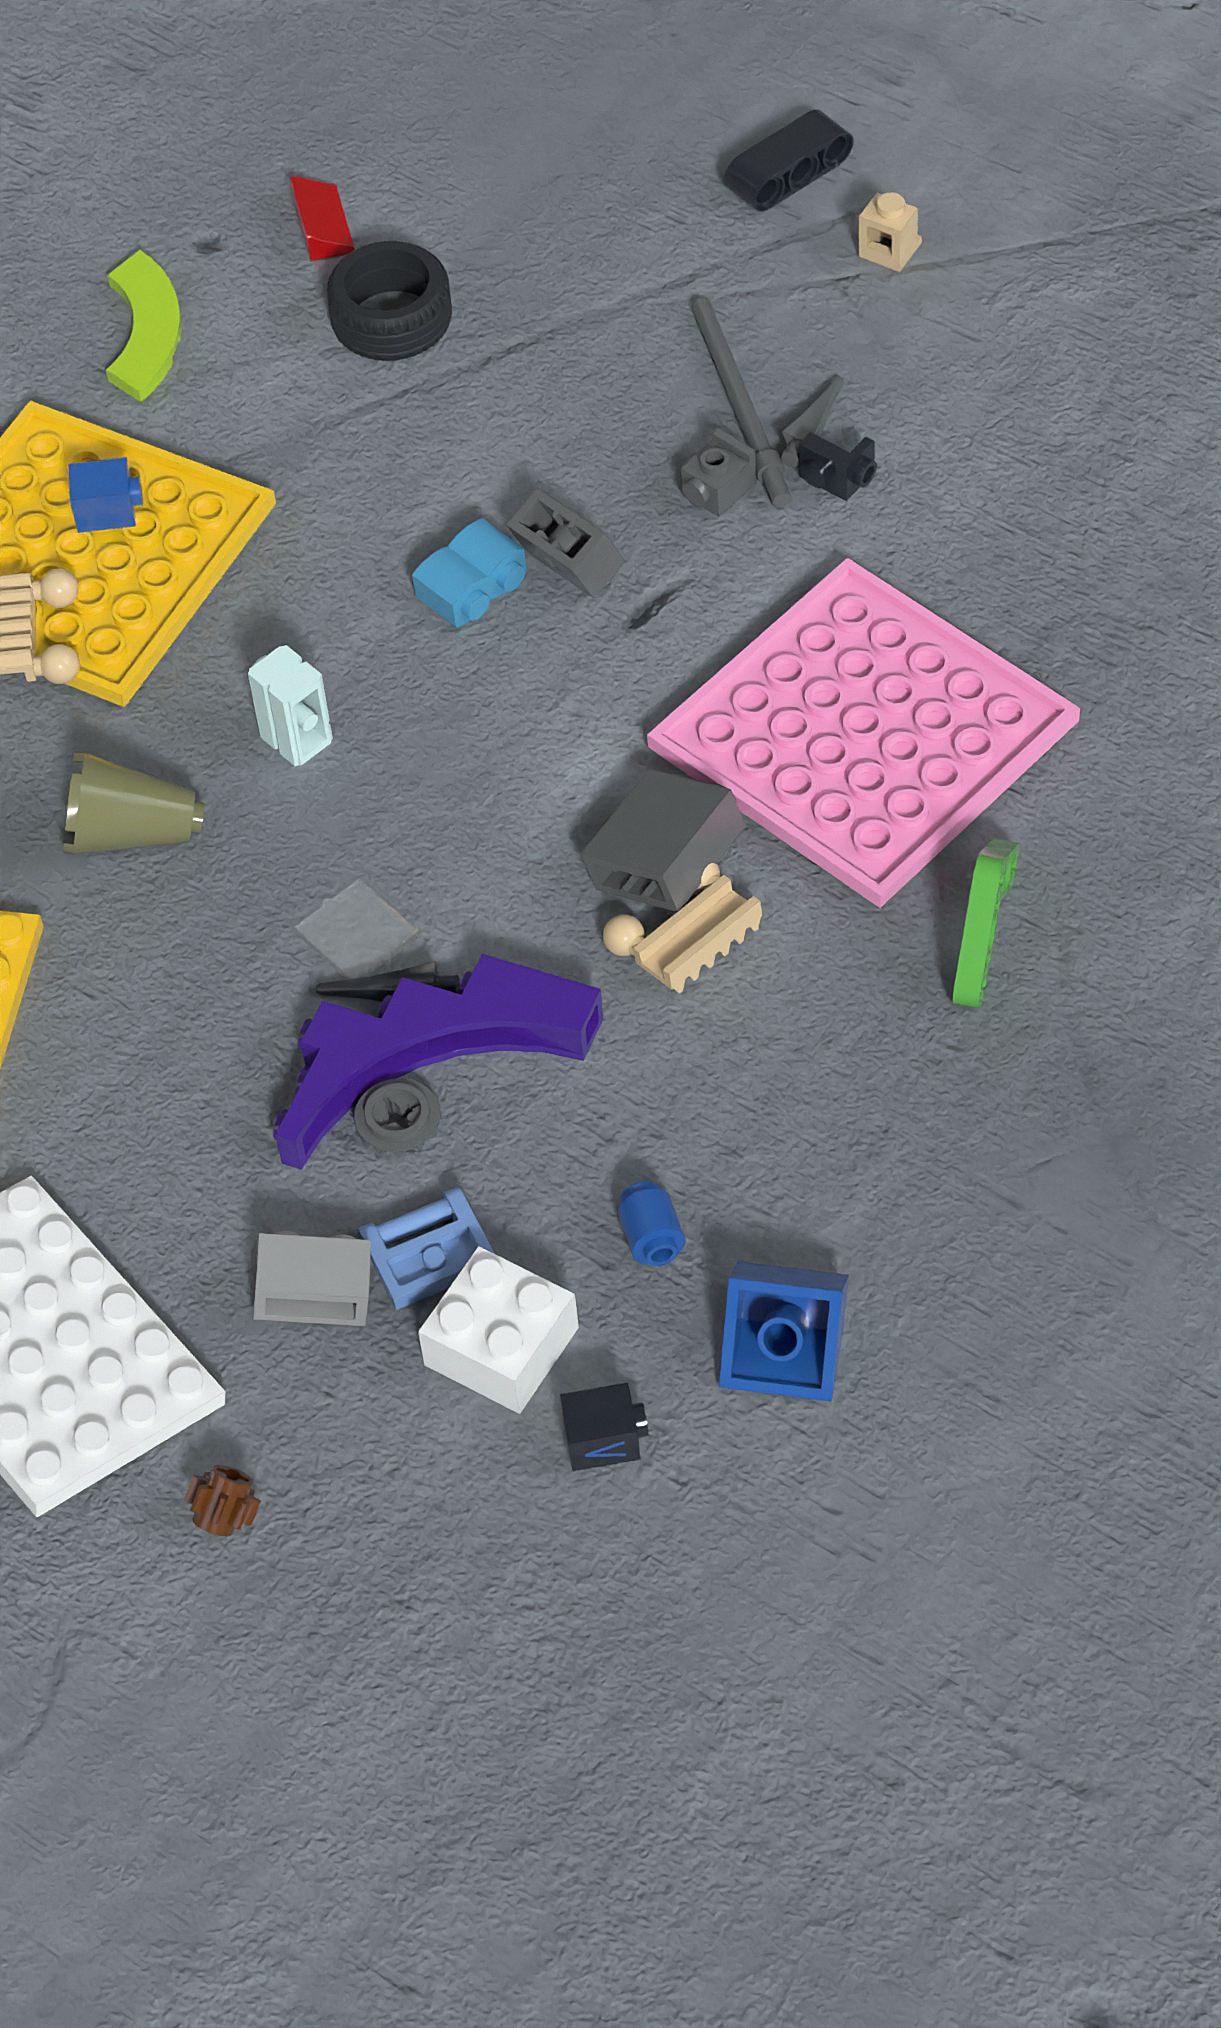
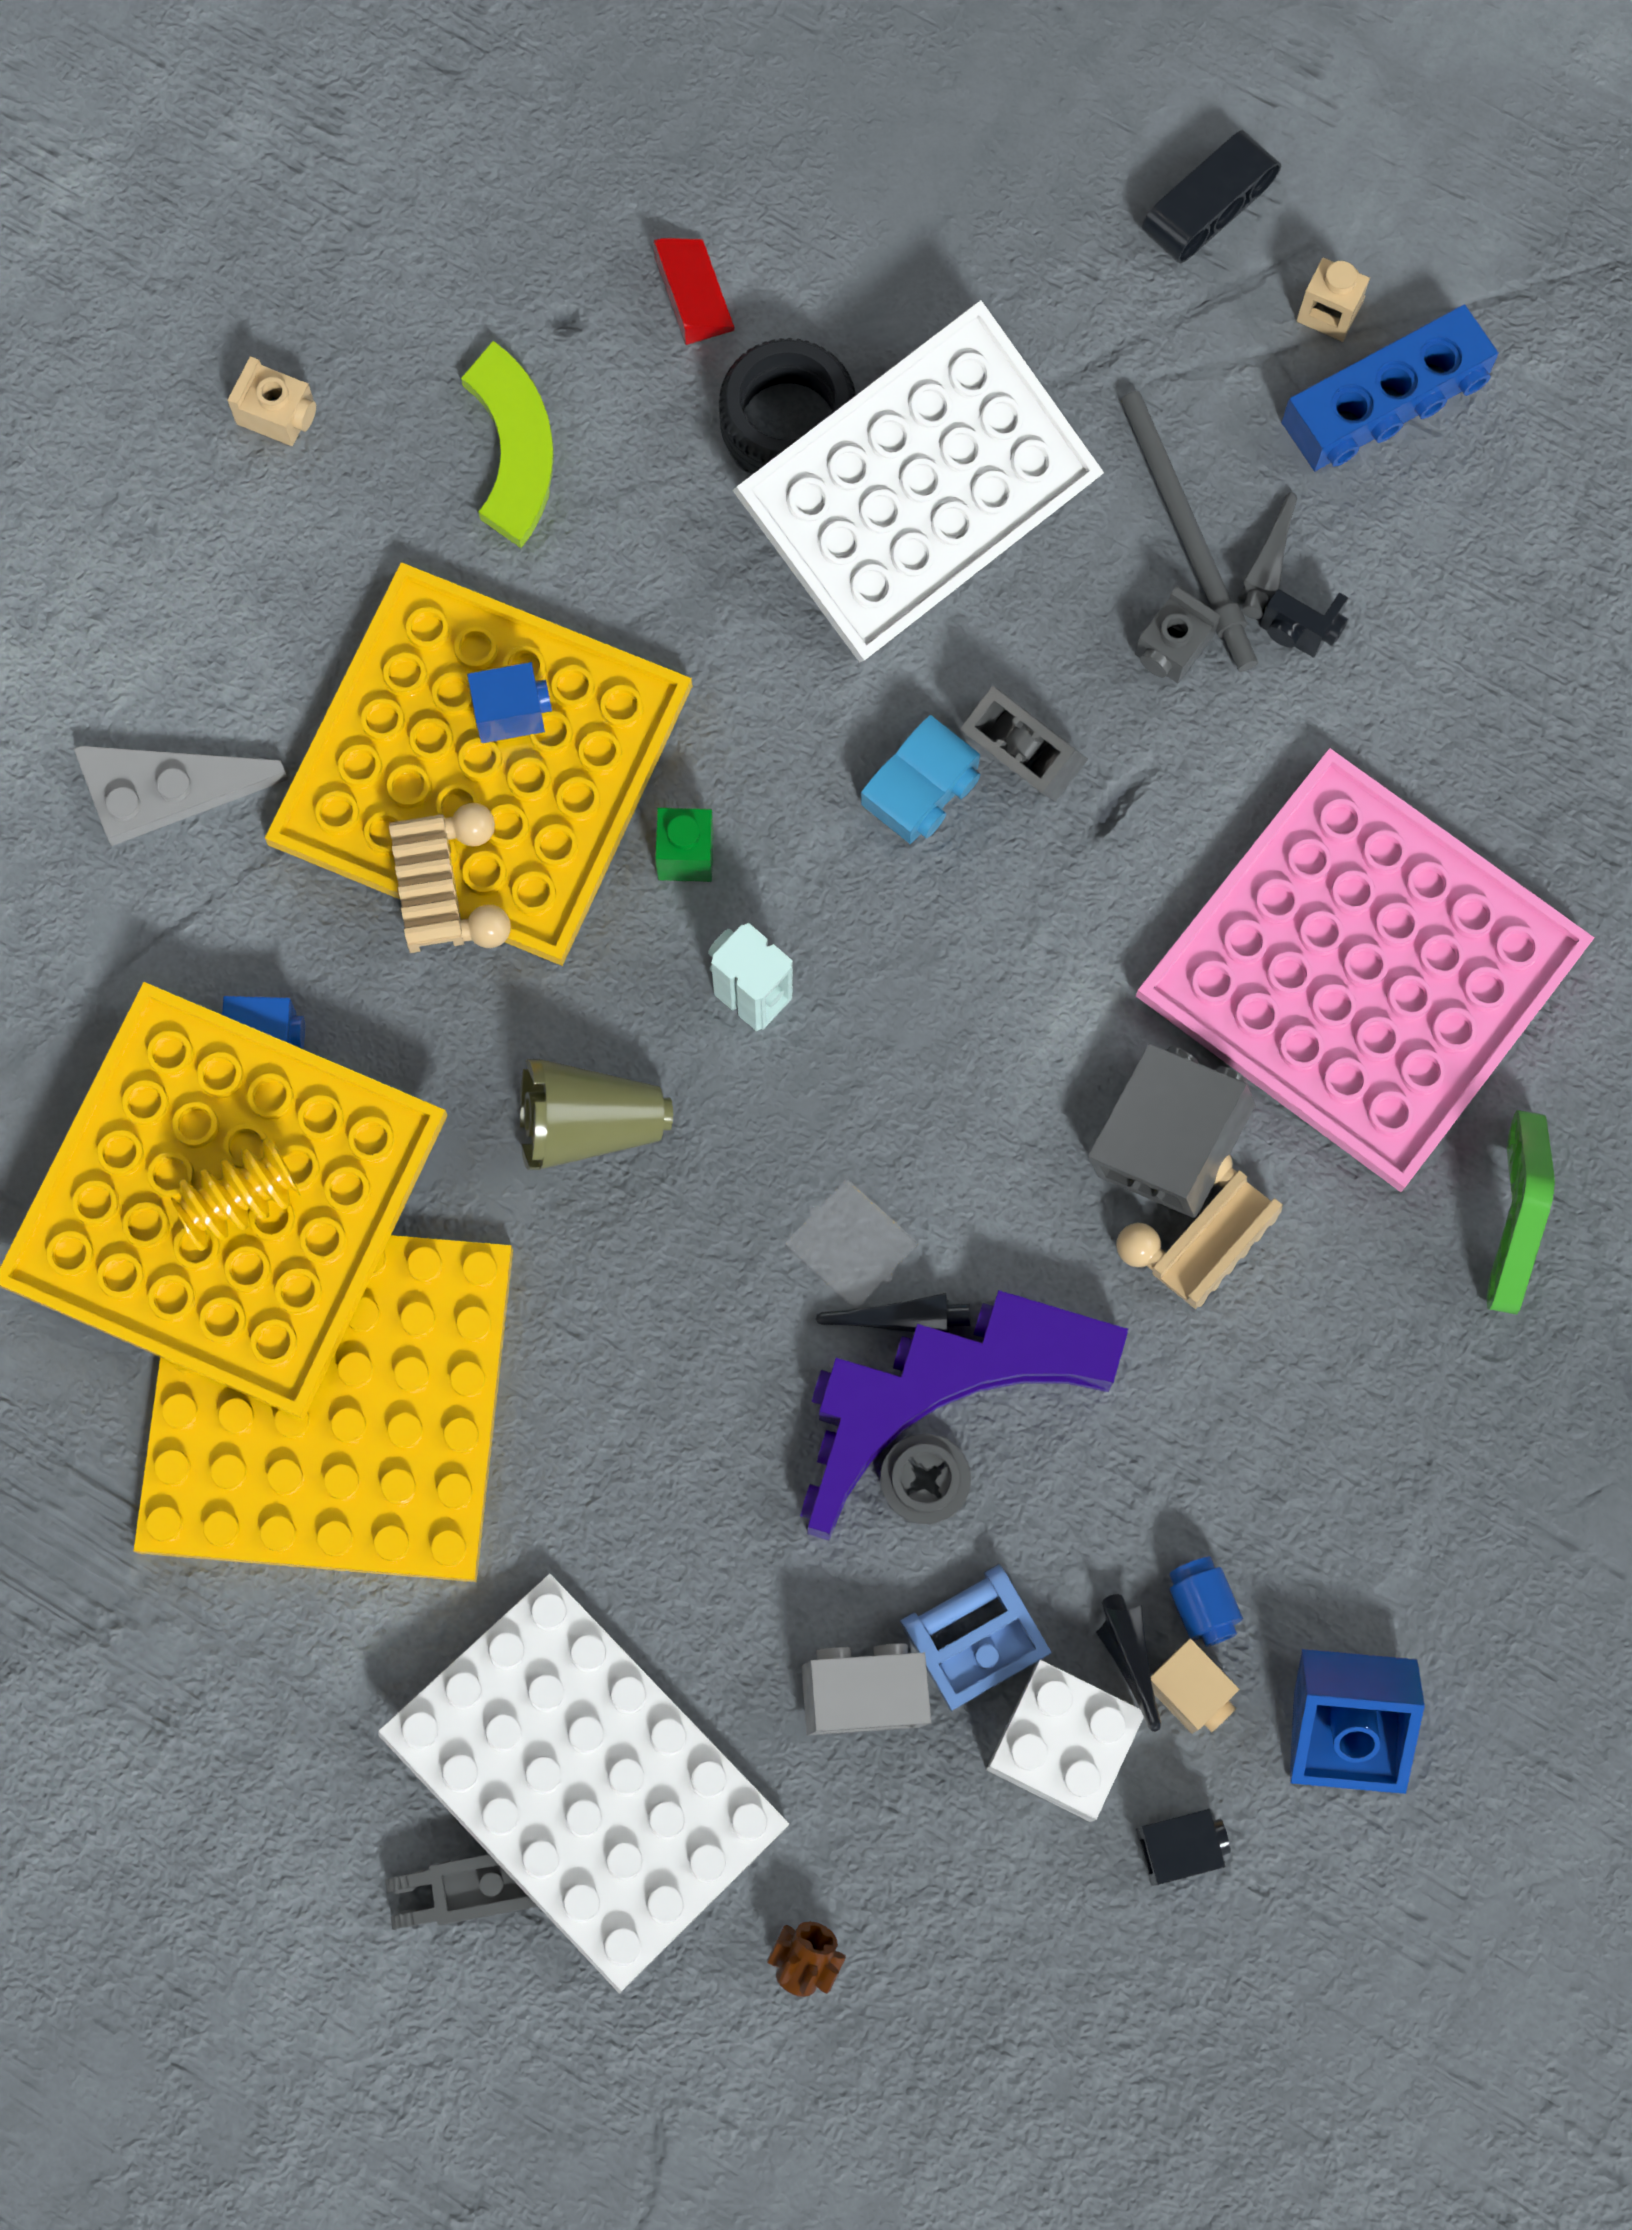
camera: 10 degrees left, 20 degrees up
none -> green brick [656,808,714,882]
none -> white plate [732,300,1104,663]
none -> black piece [1096,1594,1161,1732]
none -> tan brick [1151,1638,1240,1734]
none -> blue brick [1281,304,1499,472]

